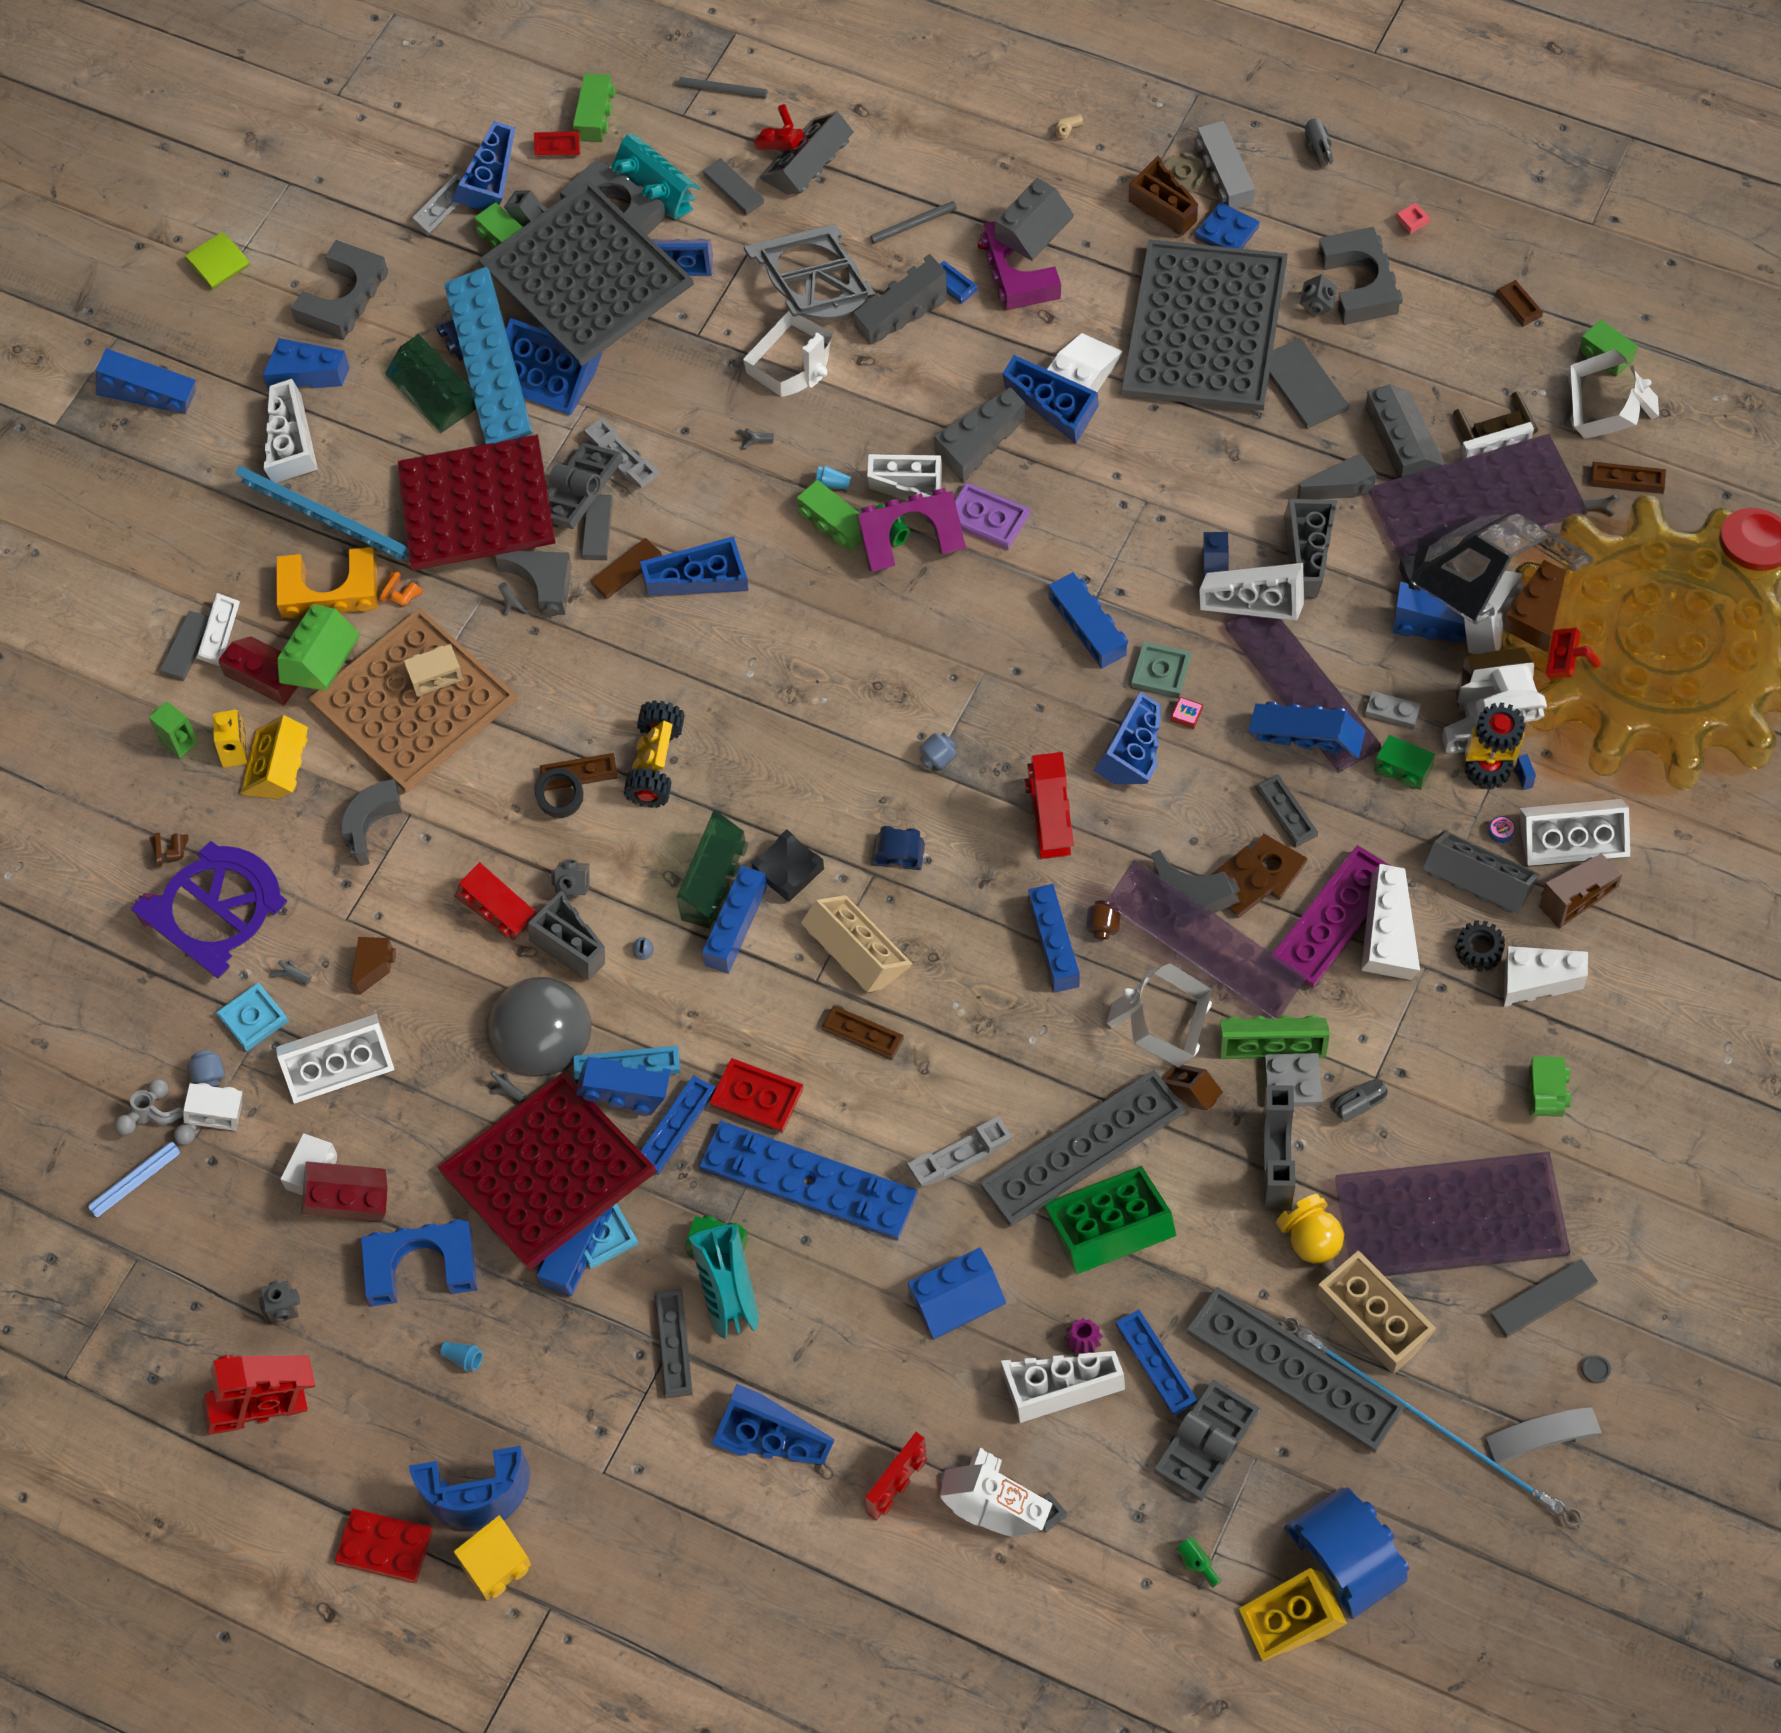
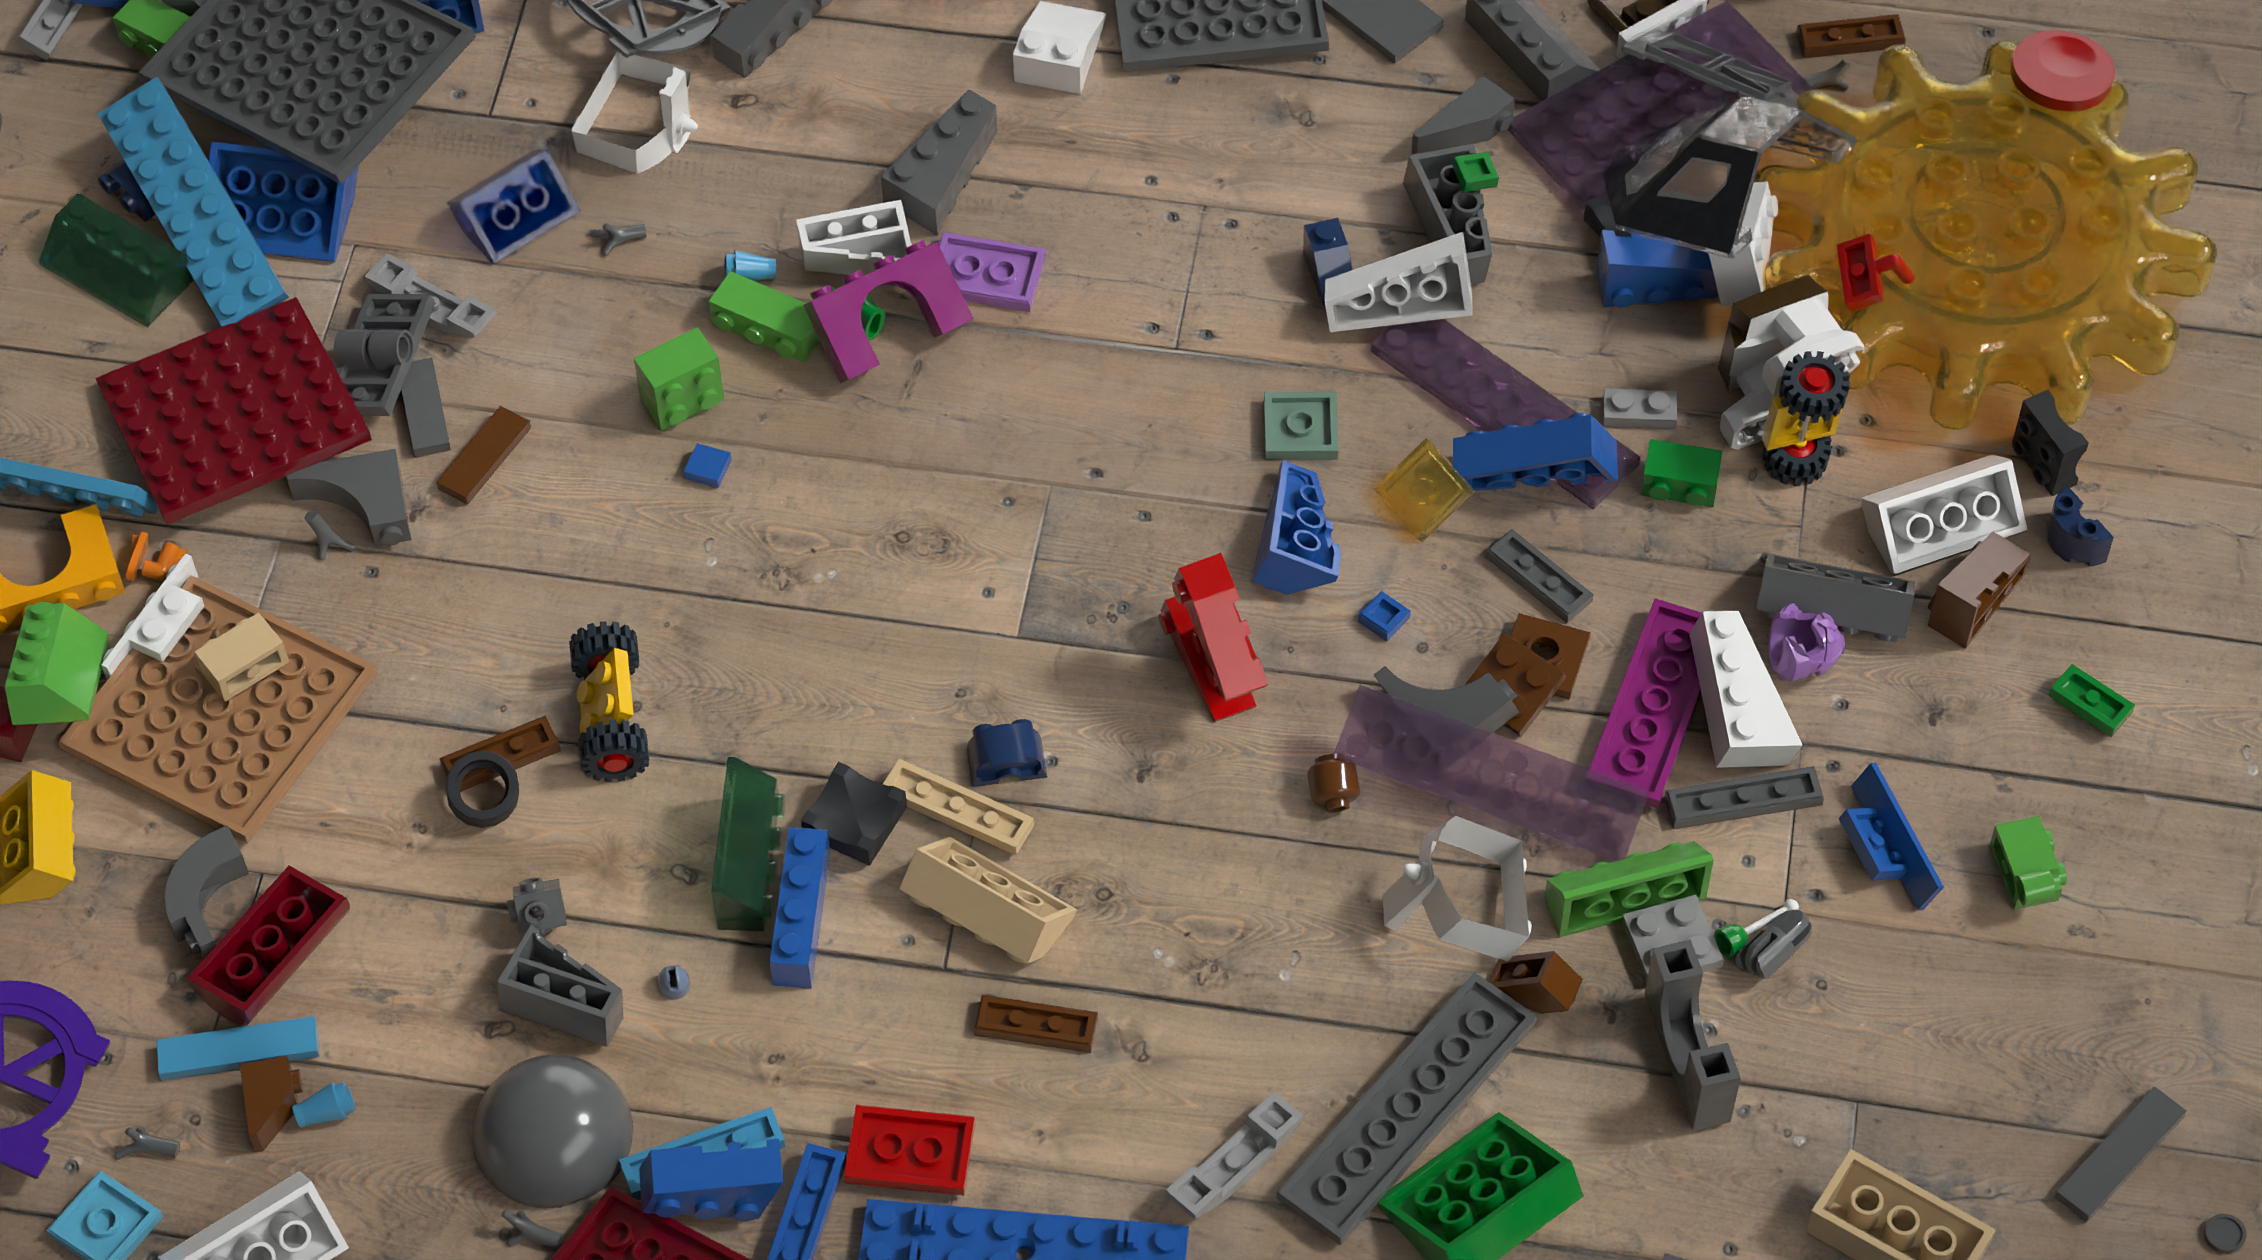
camera: 20 degrees left, 5 degrees down
red wedge [455,862,537,941] -> none
blue wedge [640,536,748,596] -> none
sand blue head [920,732,957,770] -> none
blue wedge [1002,355,1099,443] -> none
blue brick [1028,884,1080,993] -> none
blue brick [1048,572,1128,669] -> none
tile [1171,697,1203,729] -> none
yellow tile [1276,1194,1344,1264] -> none
clear purple plate [1335,1151,1570,1276] -> none
black tyre [1456,920,1505,971] -> none
tile [1489,816,1515,843] -> none
reddish brown wedge [1503,560,1566,653] -> none
white wedge [1504,946,1588,1007] -> none
blue tile [1515,754,1536,790] -> none
none -> white bracket [101,553,204,680]
none -> dark azure tile [157,1016,320,1081]
none -> dark red brick [187,865,350,1026]
none -> dark azure cone [293,1081,356,1128]
none -> clear blue slope [447,149,581,264]
none -> bright green brick [634,327,725,431]
none -> blue tile [683,443,732,488]
none -> tan plate [883,759,1034,855]
none -> blue tile [1358,591,1411,641]
none -> clear yellow tile [1374,438,1475,542]
none -> green plate [1452,151,1499,192]
none -> dark grey window [1621,30,1803,111]
none -> dark grey tile [1664,766,1824,829]
none -> green hinge [1714,899,1799,958]
none -> medium lavender helmet [1769,603,1845,682]
none -> blue bracket [1838,763,1944,910]
none -> black brick [2012,390,2089,496]
none -> dark blue cylinder [2047,485,2114,566]
none -> green plate [2048,664,2135,737]

